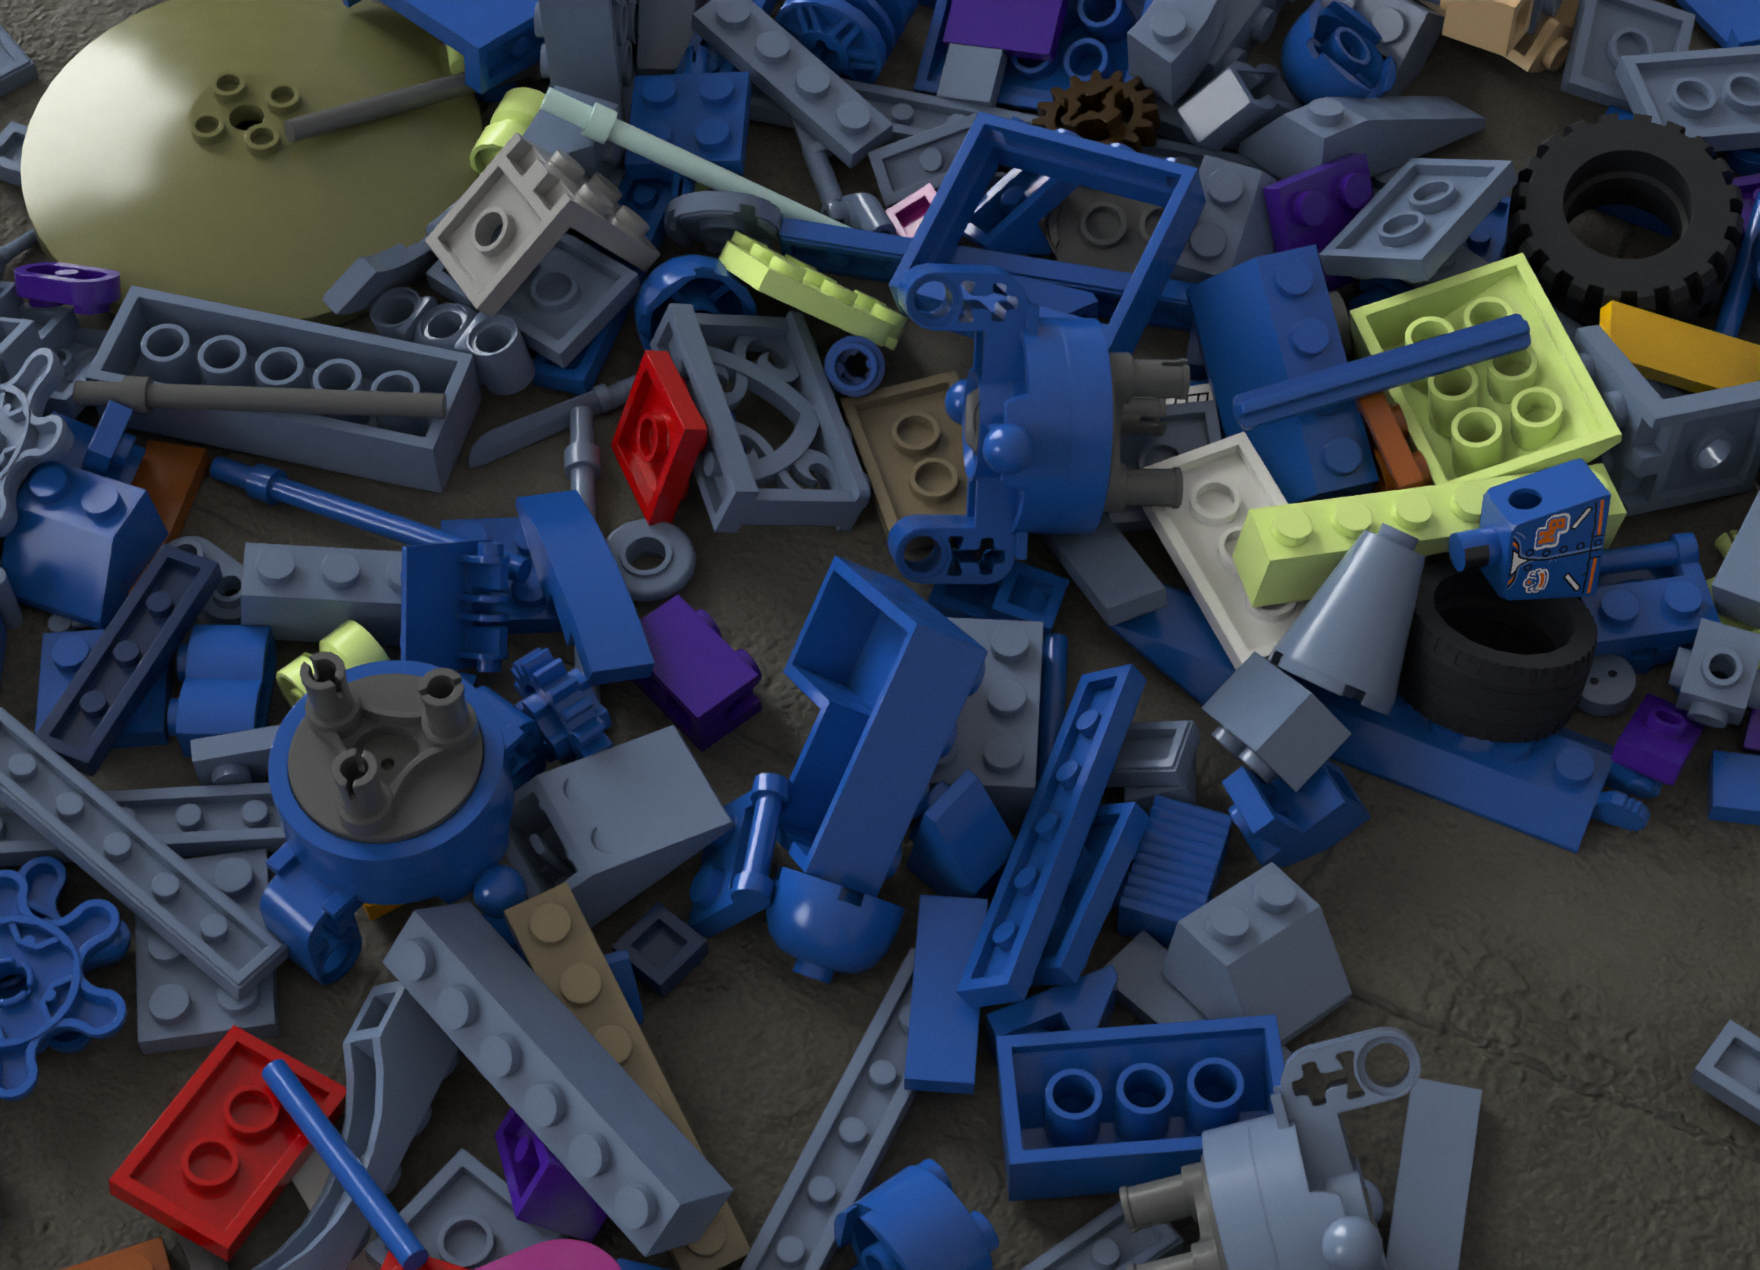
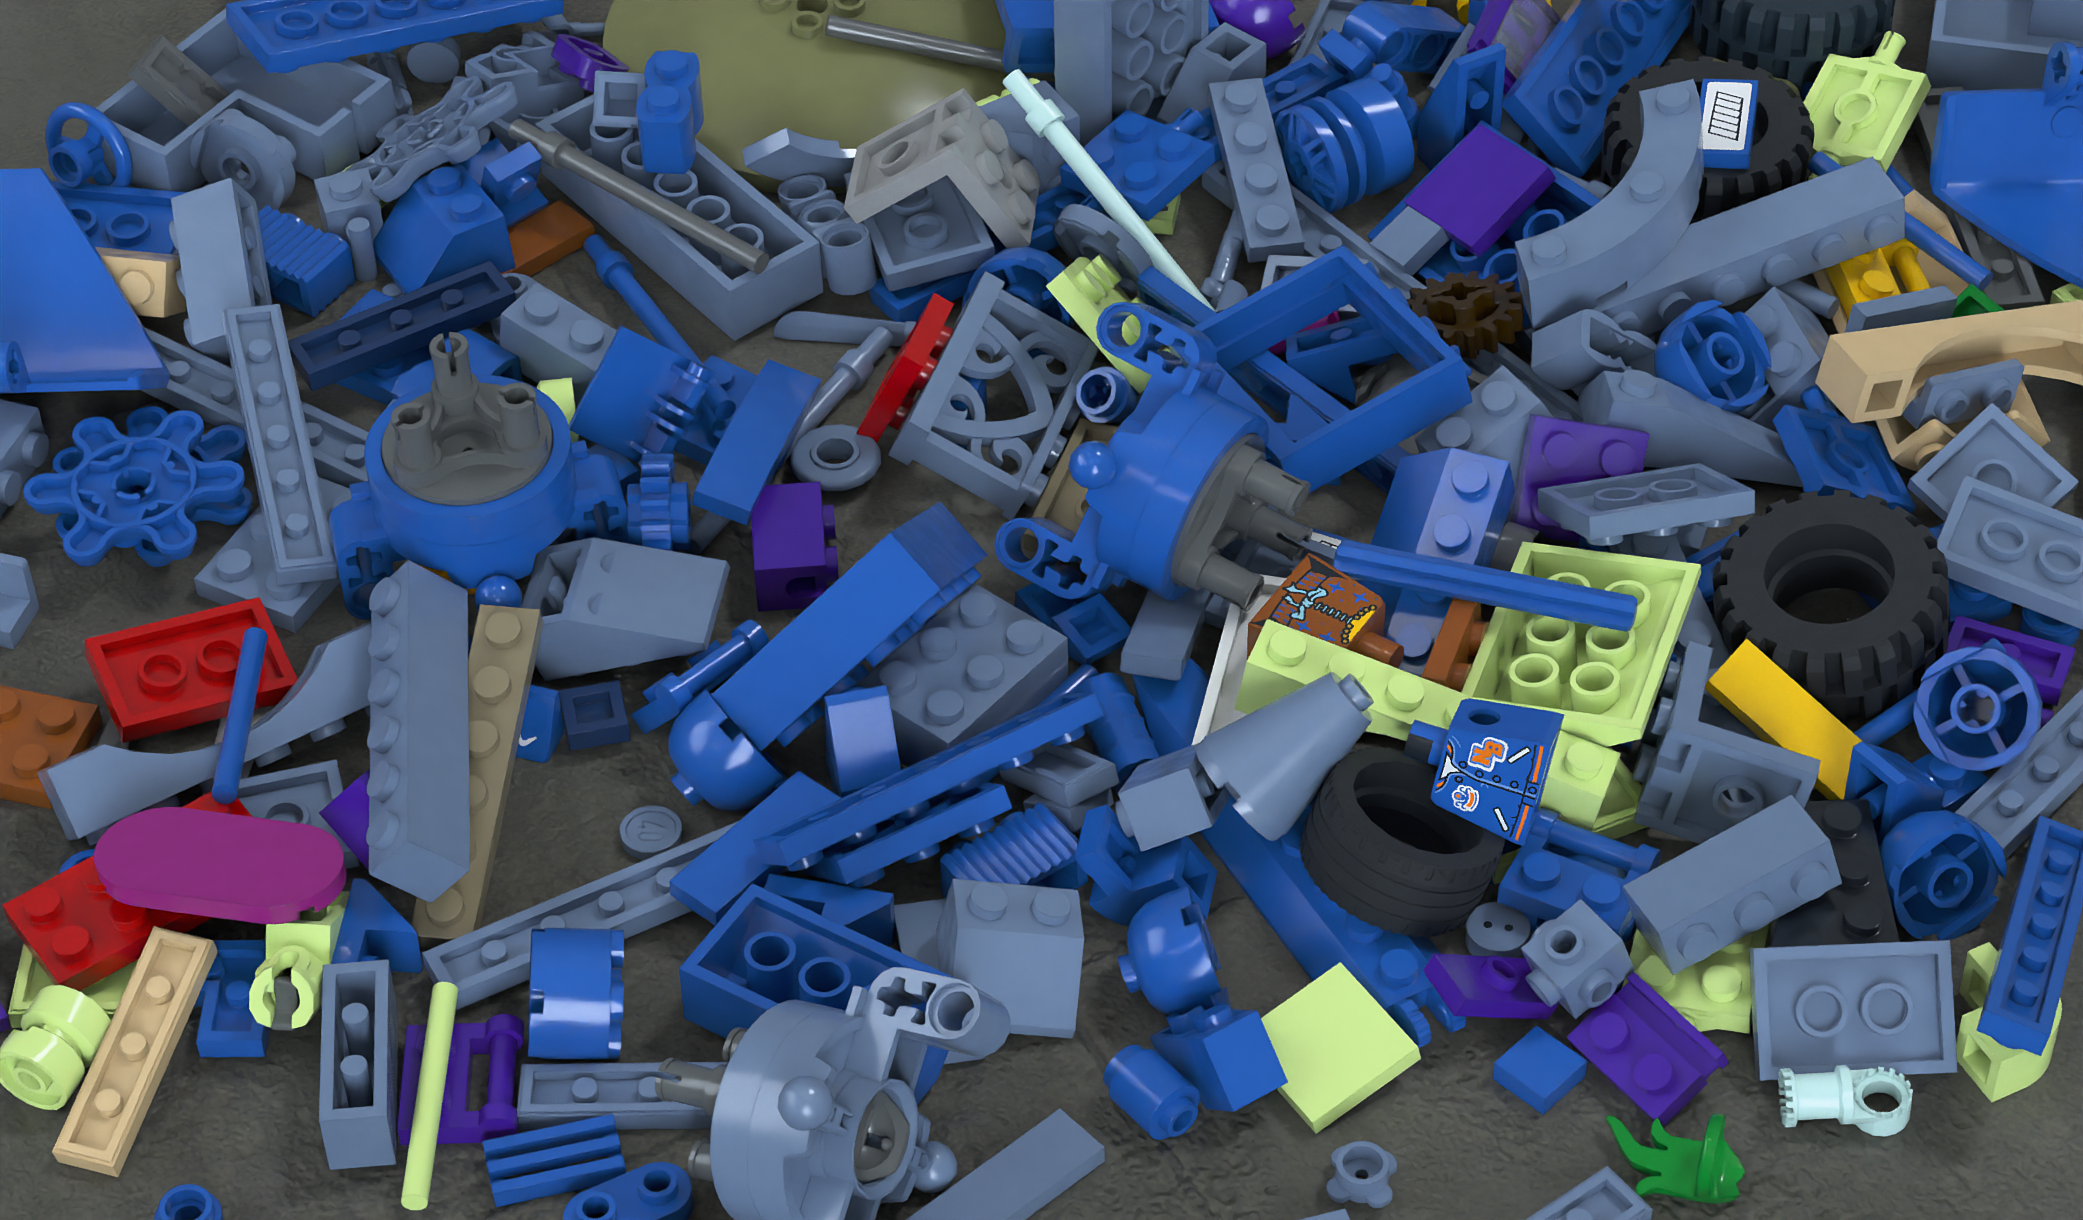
camera: 35 degrees right, 10 degrees down
none -> sand blue slope [593,71,646,128]
none -> sand blue piece [620,805,683,860]
none -> blue brick [636,50,704,174]
none -> blue axle [1075,673,1159,794]
none -> blue brick [1103,1045,1200,1140]
none -> blue cylinder [1118,885,1231,1016]
none -> blue slope [1149,1004,1288,1112]
none -> dark orange torso [1247,553,1404,668]
none -> yellowish green tile [1261,962,1421,1134]
none -> sand blue plate [1326,1141,1397,1208]
none -> blue plate [1772,385,1916,514]

